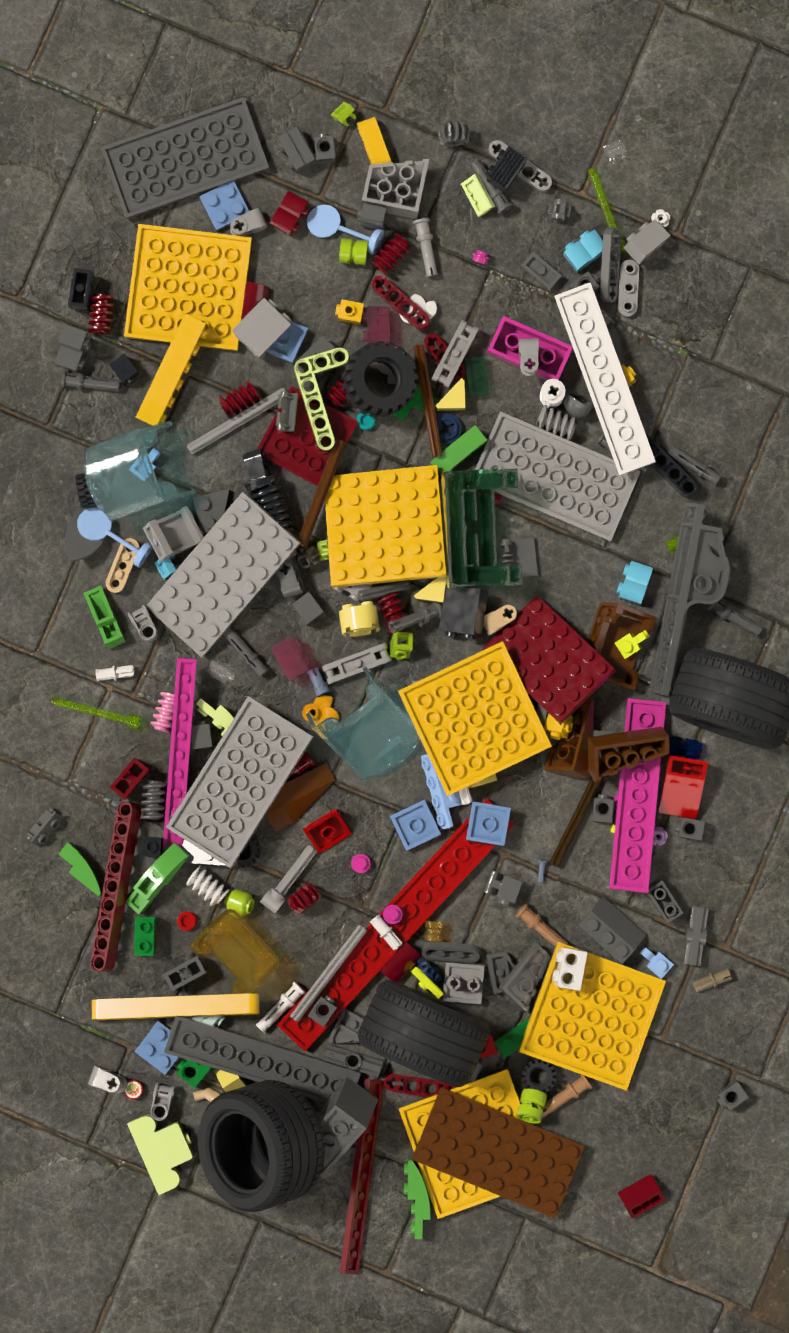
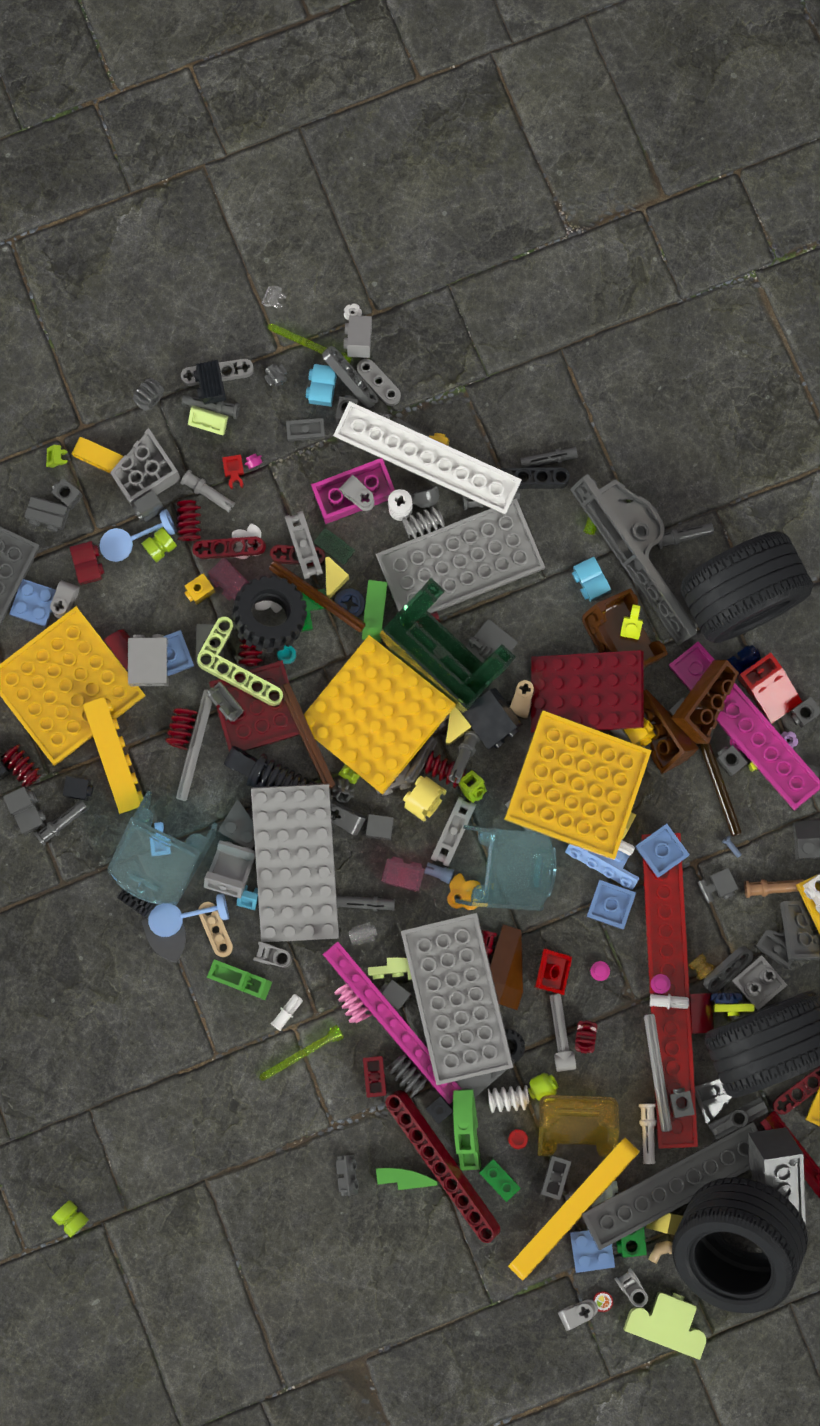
camera: 45 degrees left, 5 degrees down
none -> red plate [222,454,244,490]

